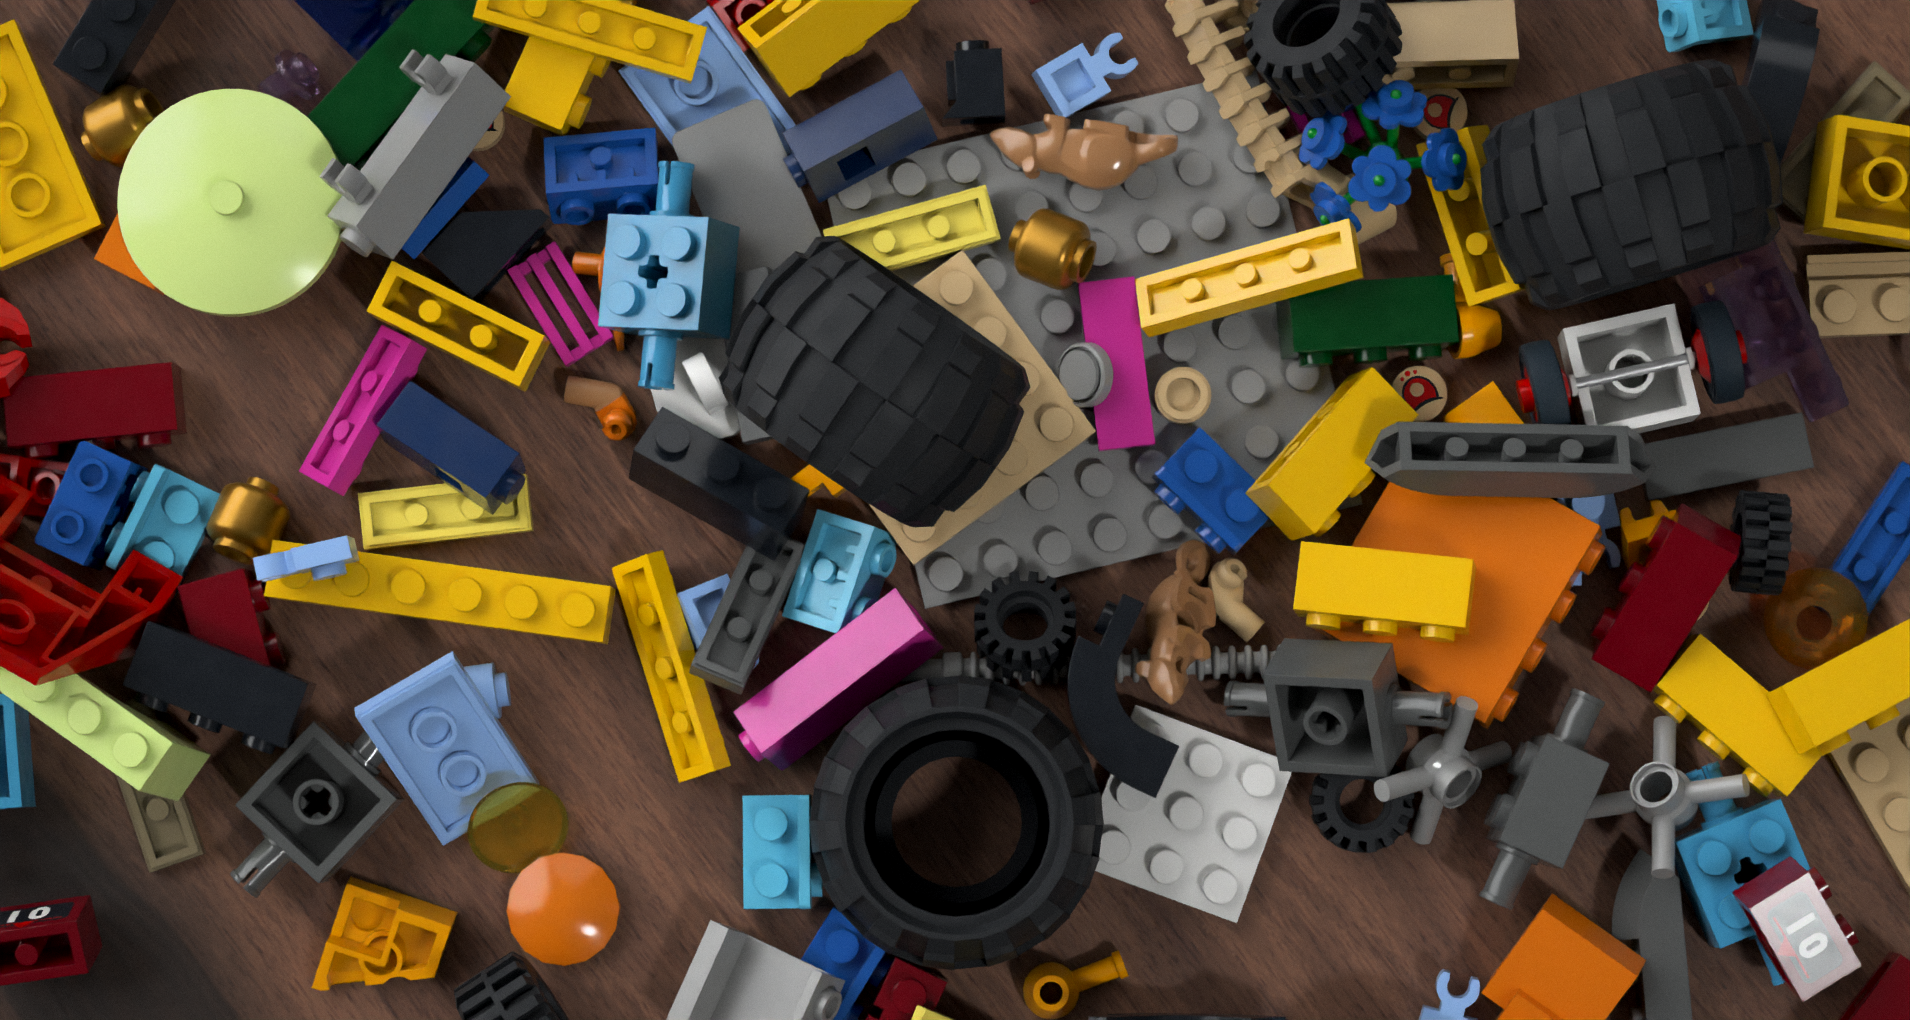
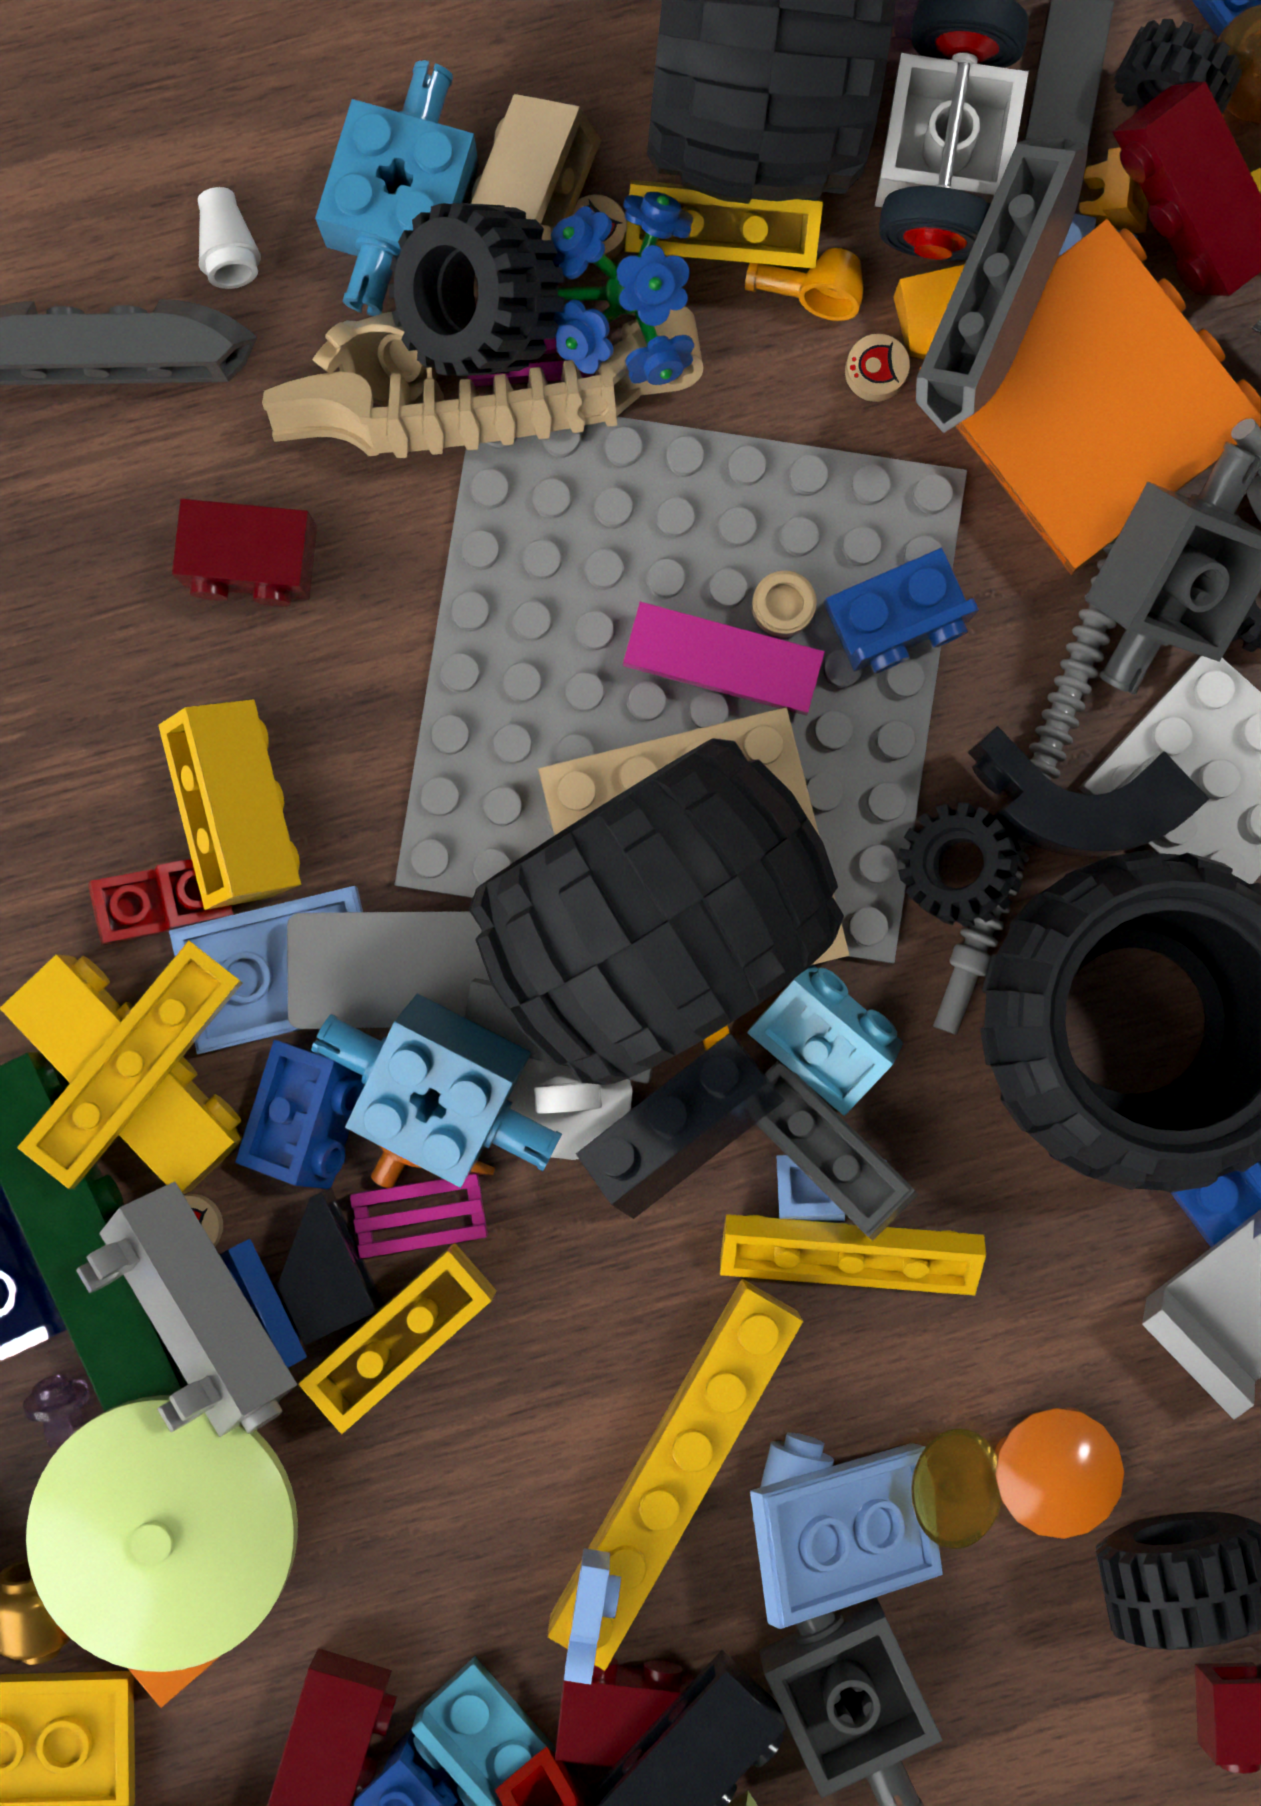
camera: 70 degrees left, 0 degrees up
pearl gold head [206,477,290,565] -> none
dark pink plate [299,325,427,496] -> none
light orange slope [312,876,458,991] -> none
light yellow tile [358,474,534,550] -> none
dark blue brick [376,381,526,515] -> none
arm [564,375,637,441] -> none
brick [734,588,943,771] -> none
medium azure bracket [742,795,823,909] -> none
dark blue brick [782,70,938,203] -> none
light yellow tile [823,185,1001,271] -> none
black window [942,40,1006,127] -> none
medium nougat animal [990,114,1178,191] -> none
pearl gold head [1008,208,1097,290] -> none
light blue plate [1031,33,1138,118] -> none
light grey piece [1057,342,1113,407] -> none
yellow plate [1135,218,1364,337] -> none
medium nougat animal [1135,540,1216,705] -> none
tan arm [1208,557,1265,643] -> none
yellow brick [1245,367,1418,541] -> none
dark green brick [1276,274,1459,368] -> none
yellow brick [1293,541,1476,642] -> none

